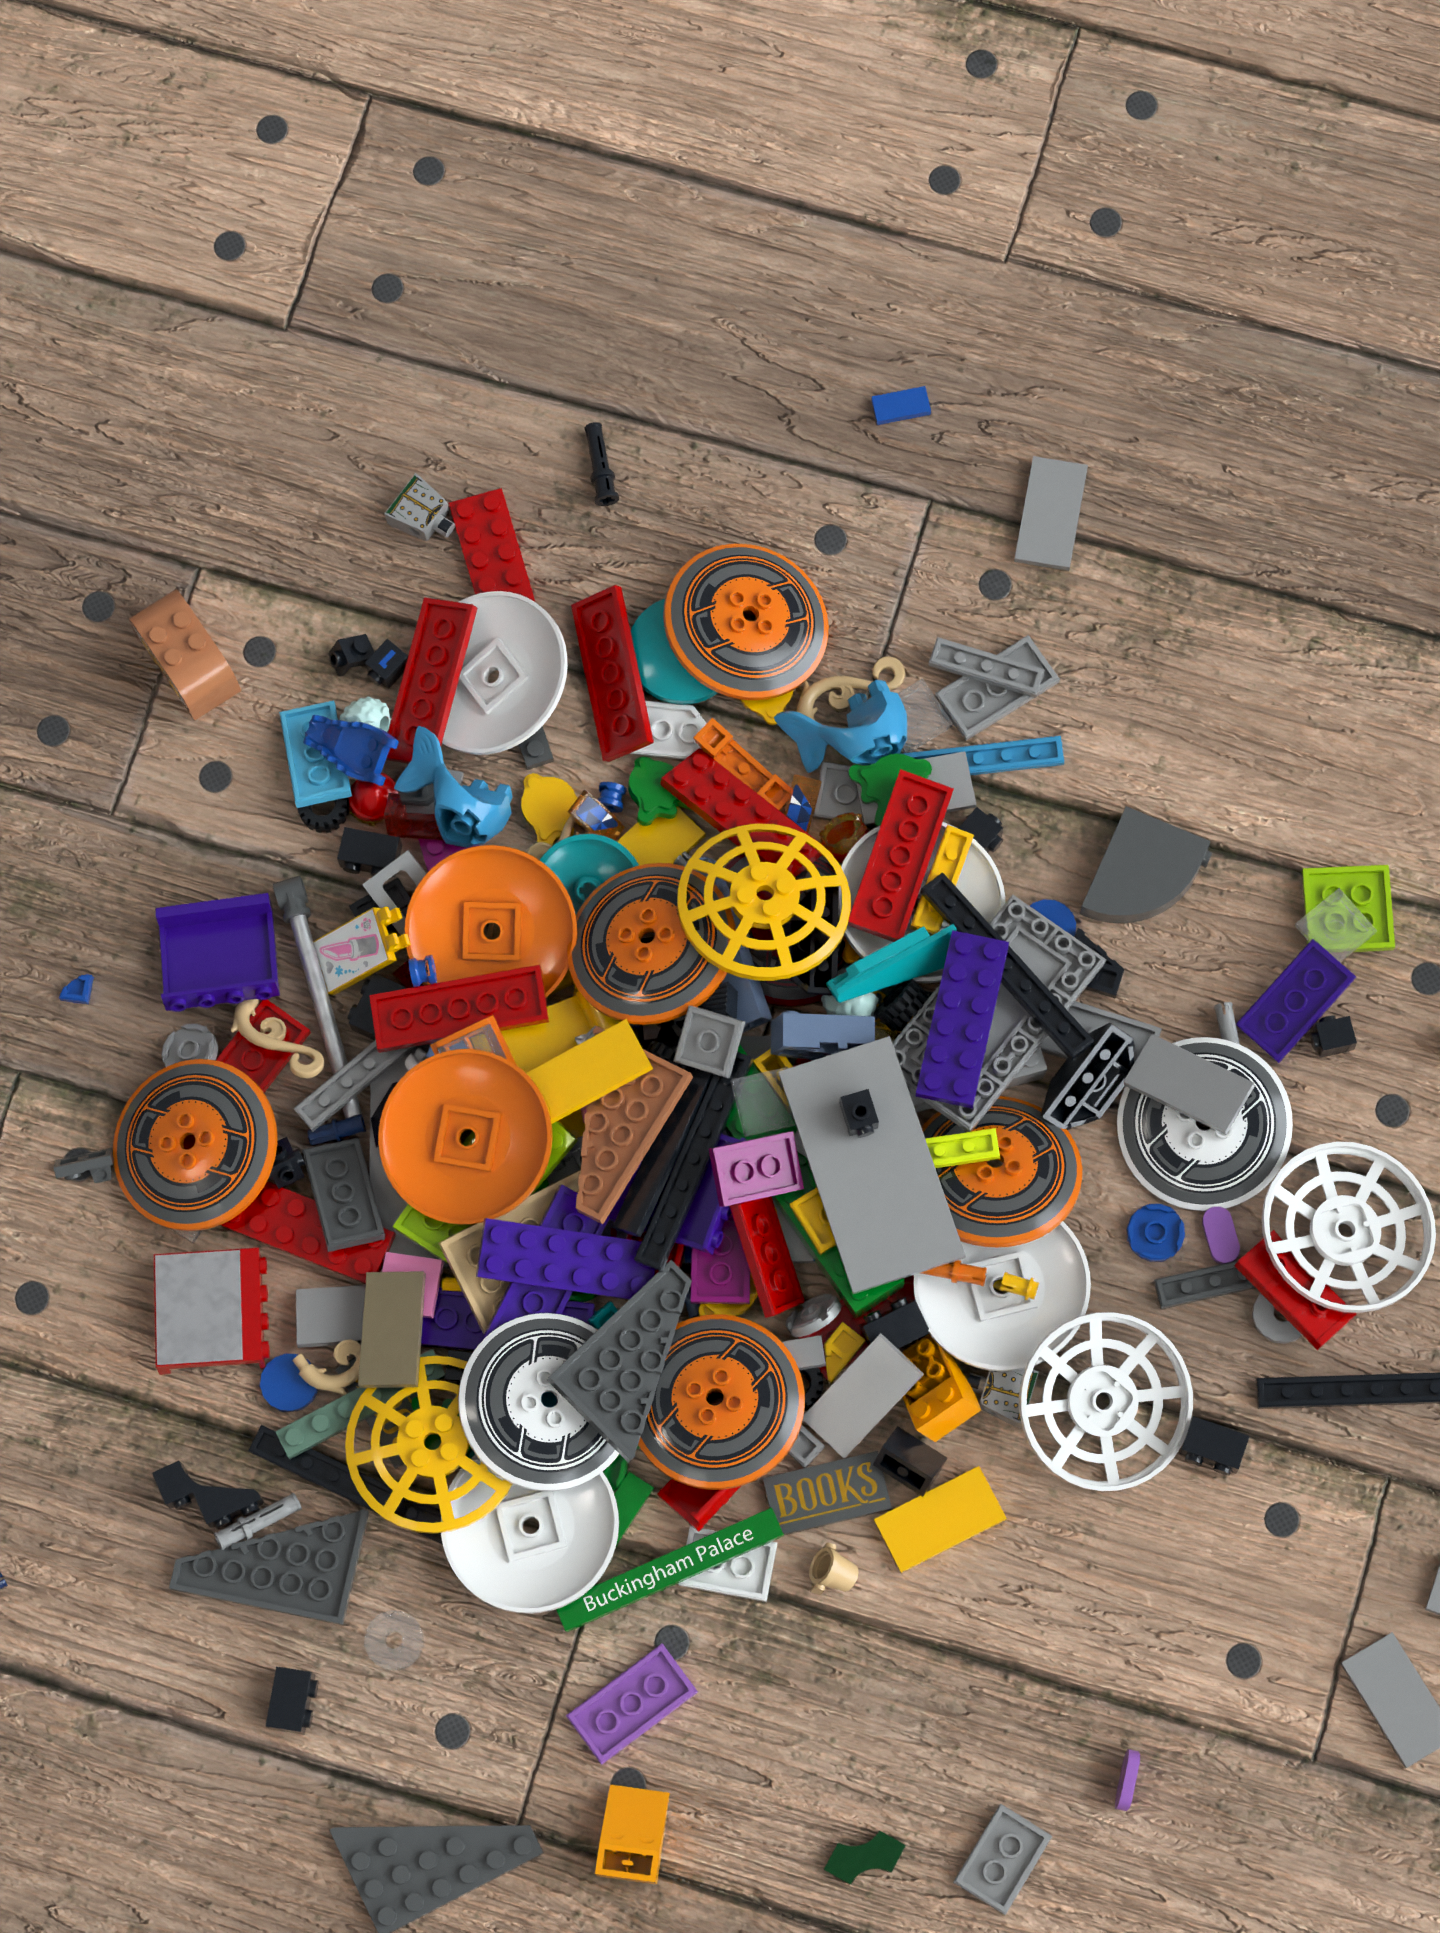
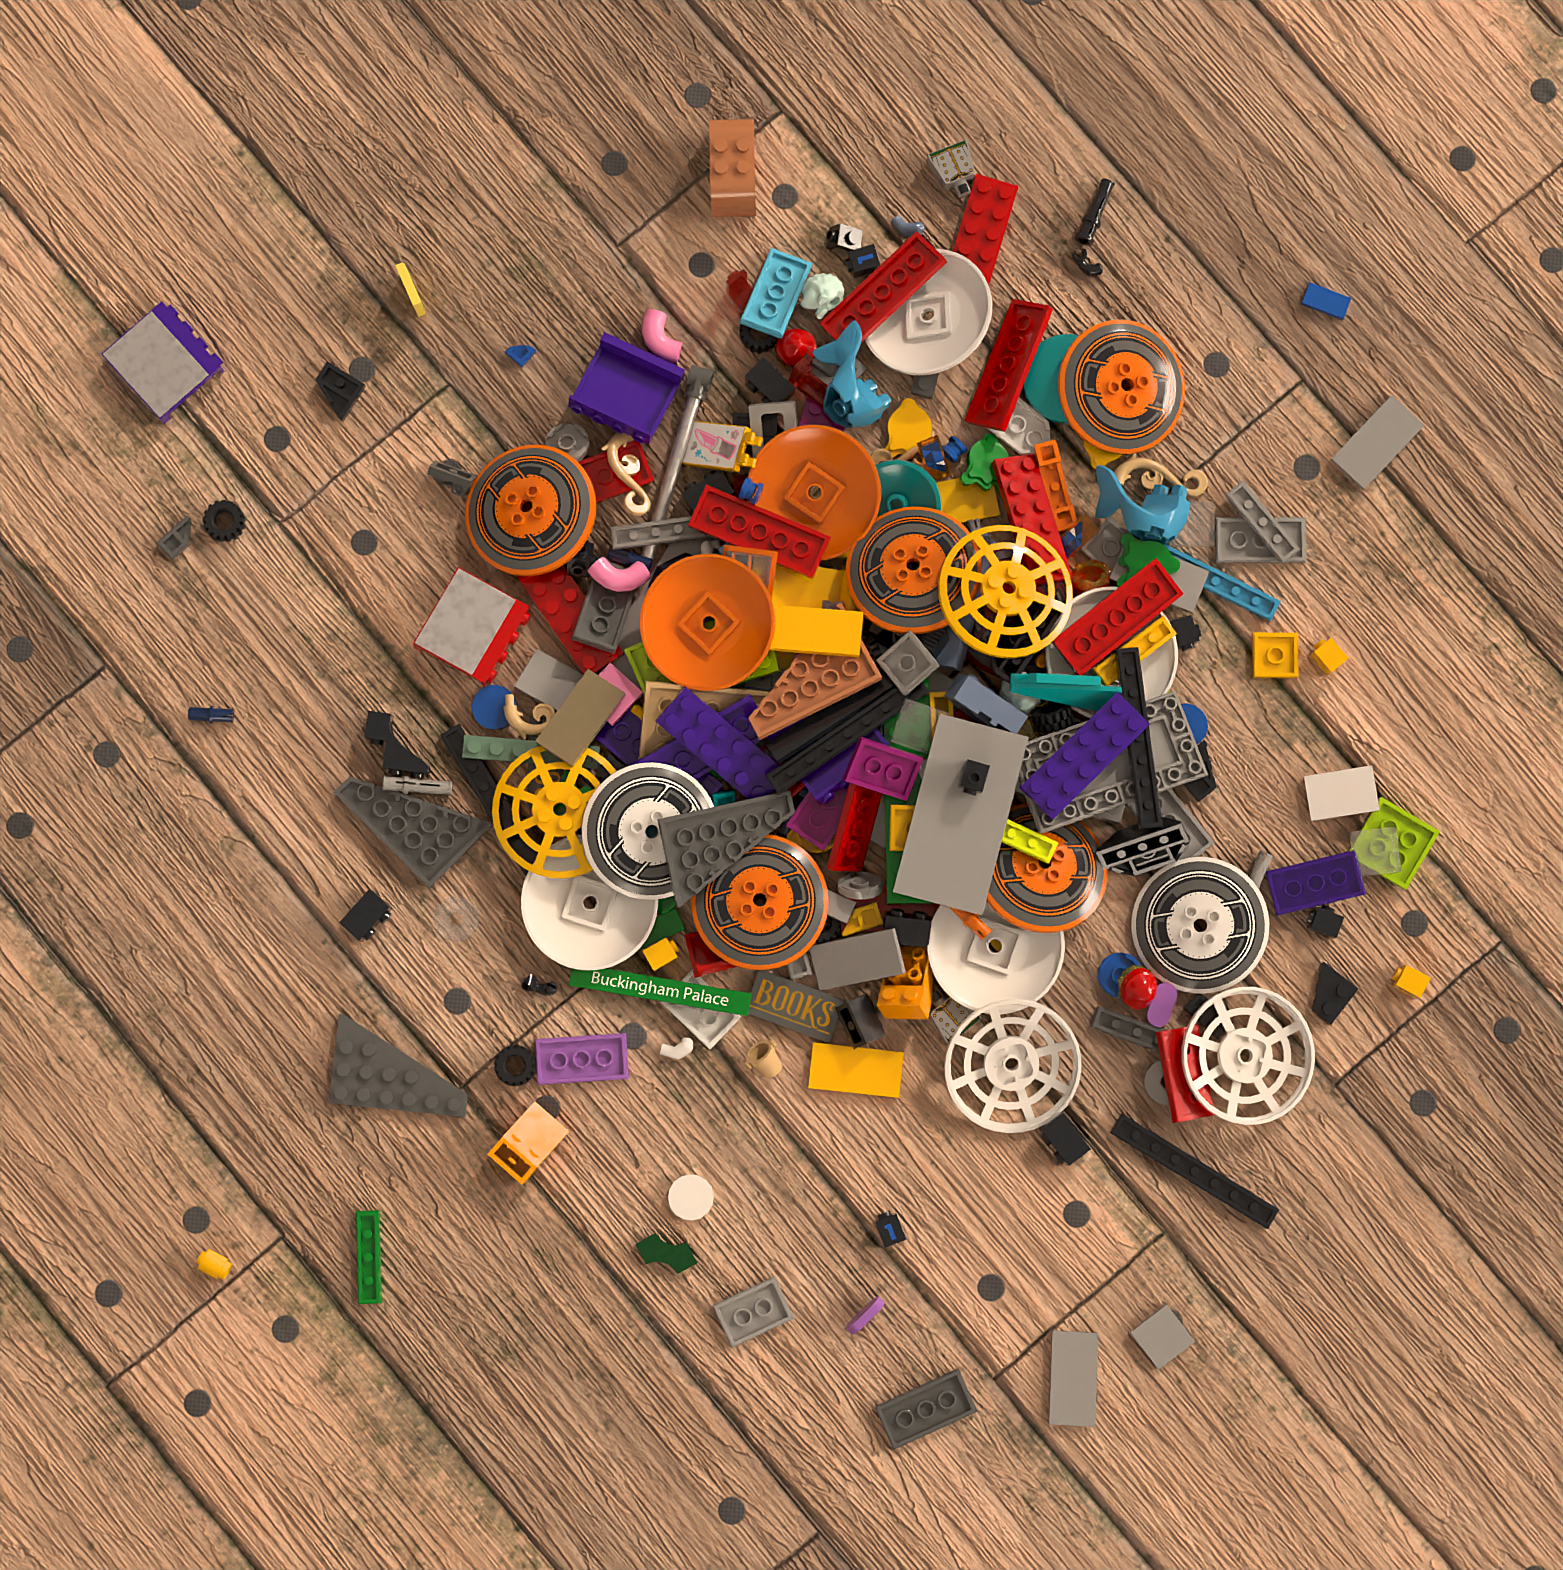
camera: 25 degrees right, 10 degrees up
blue animal [303,715,399,786] -> none
yellow pin [1000,1272,1039,1301] -> none
dark grey brick [1080,806,1213,924] -> none
light grey tile [1123,1034,1255,1135] -> none
none -> black tyre [494,1045,536,1086]
none -> black arm [521,974,558,996]
none -> bright pink cylinder [588,557,651,592]
none -> bright pink cylinder [642,309,683,364]
none -> yellow brick [643,938,679,971]
none -> white arm [660,1037,693,1059]
none -> white tile [668,1174,714,1220]
none -> clear red bracket [726,269,753,314]
none -> black brick [874,1210,906,1248]
none -> dark grey tile [874,1368,978,1450]
none -> sand blue arm [891,215,925,237]
none -> black arm [1072,248,1103,277]
none -> red hair [1117,965,1157,1009]
none -> black tile [1183,993,1233,1040]
none -> yellow tile [1252,632,1299,678]
none -> white tile [1304,765,1380,821]
none -> yellow brick [1310,638,1348,675]
none -> black wing [1312,962,1358,1025]

